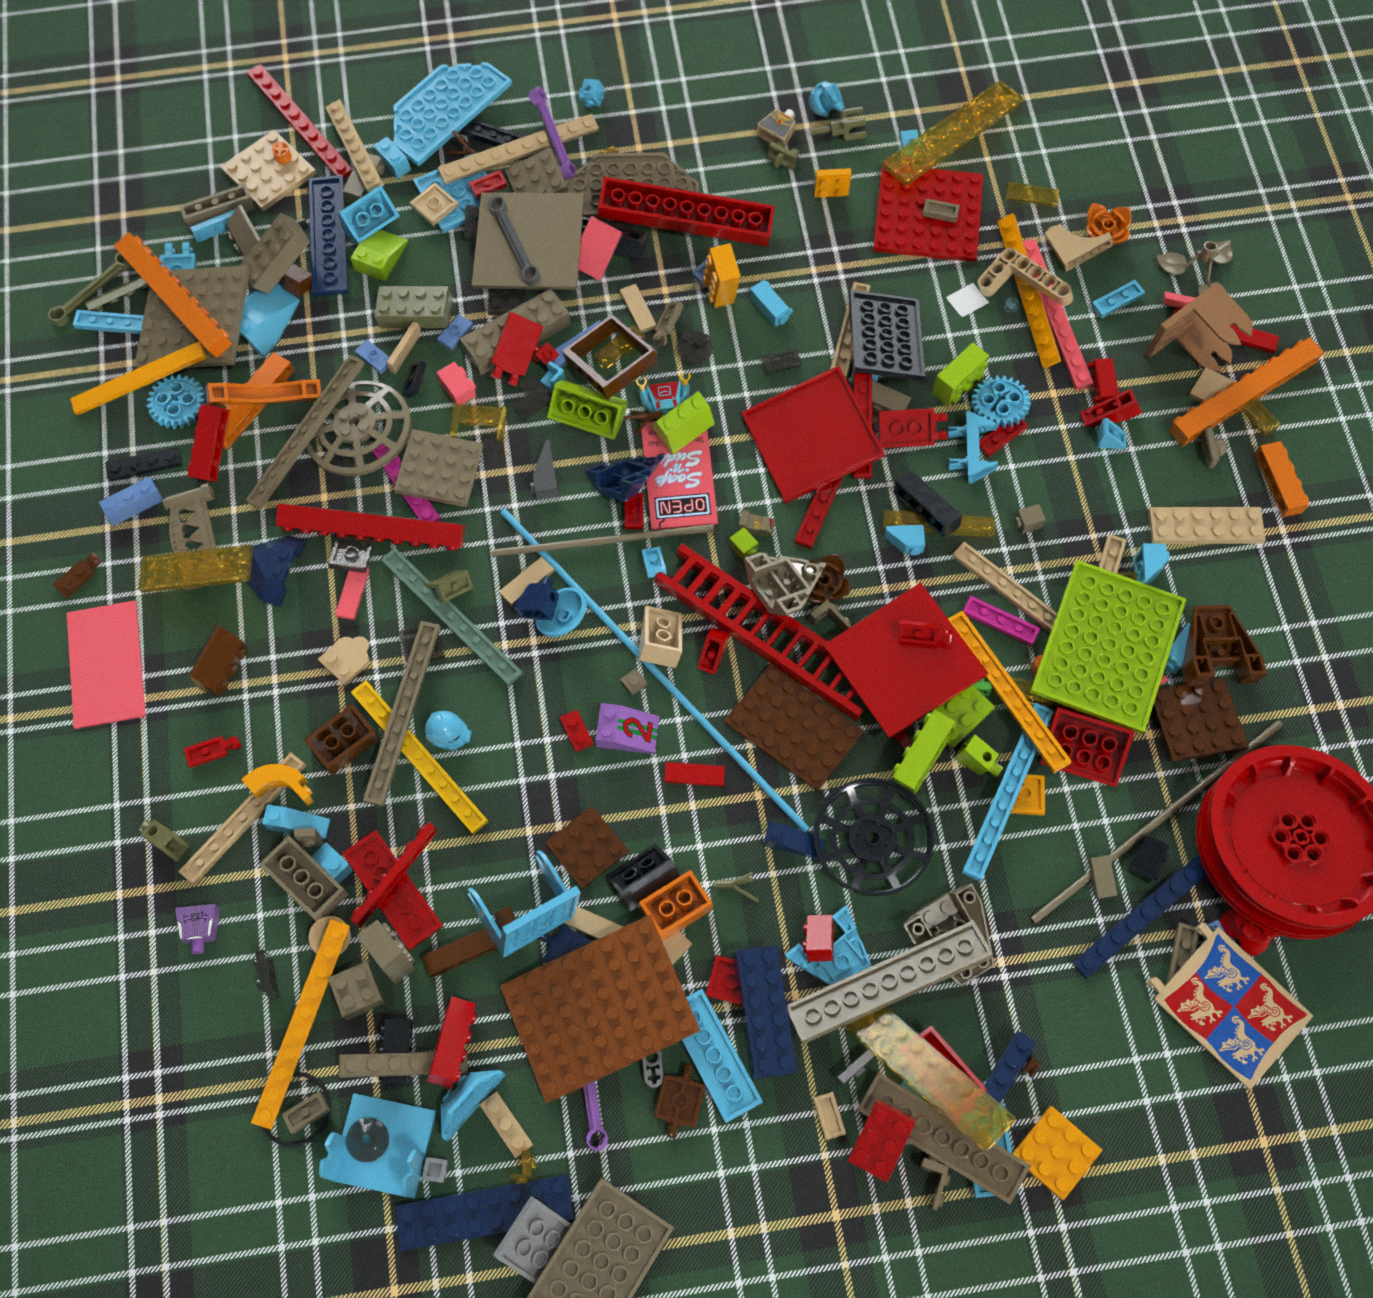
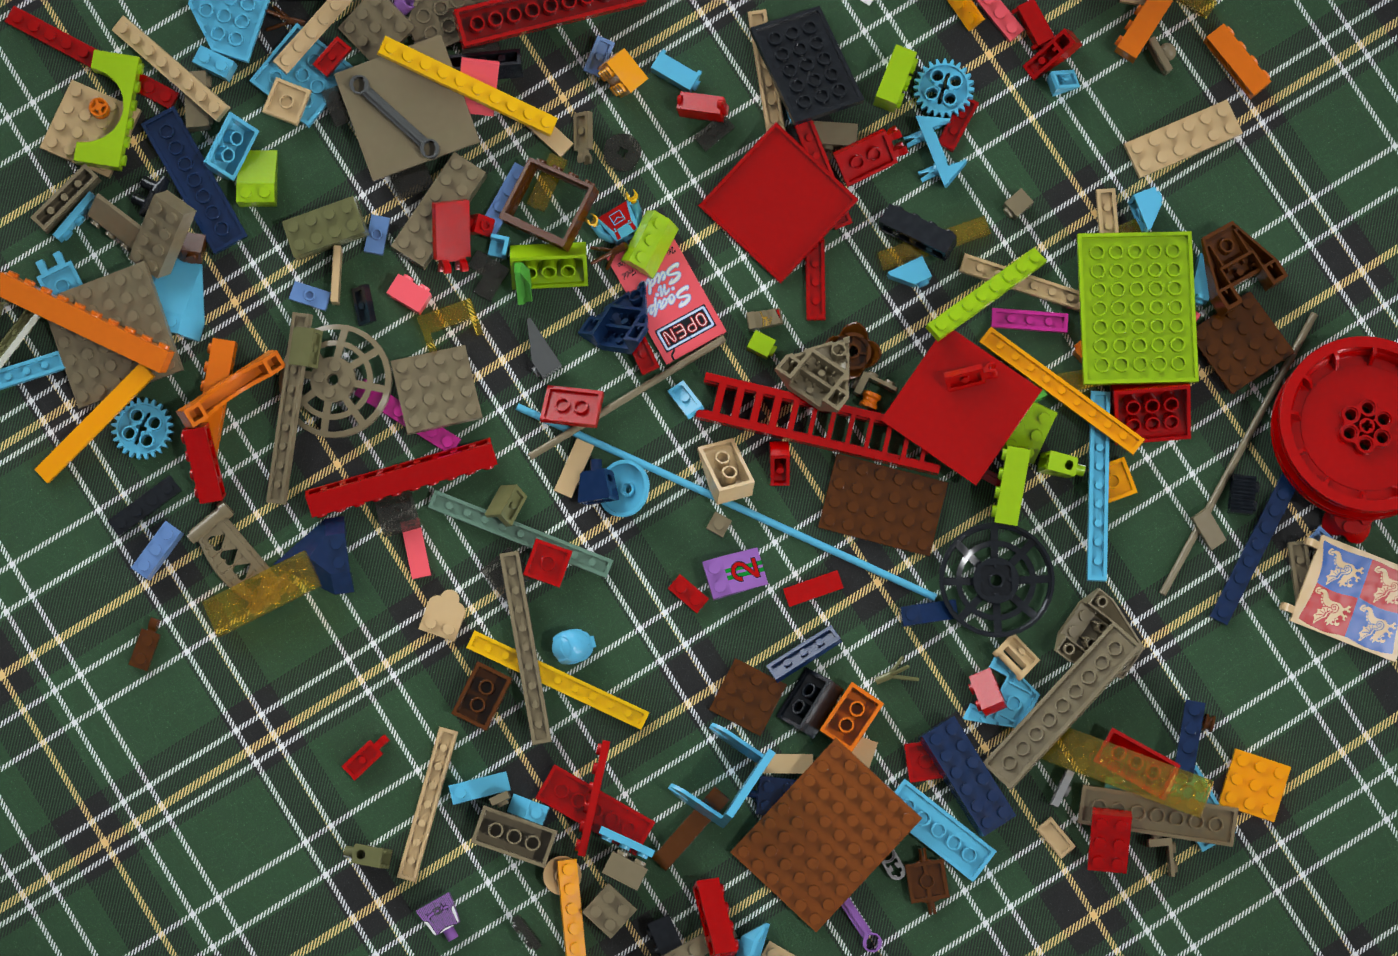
camera: 30 degrees left, 15 degrees up
coral piece [67,600,146,729] -> none
reddish brown slope [189,625,248,698] -> none
light orange arch [241,764,314,806] -> none
none -> lime arch [73,50,144,172]
none -> olive panel [288,327,323,369]
none -> yellow plate [377,36,558,136]
none -> bright green slope [514,262,533,305]
none -> red plate [523,538,573,588]
none -> plate [540,385,604,428]
none -> medium azure plate [599,826,655,859]
none -> brick [676,91,729,122]
none -> plate [766,625,842,683]
none -> orange wheel [858,390,881,411]
none -> lime plate [925,247,1047,341]
none -> tan plate [992,635,1040,681]

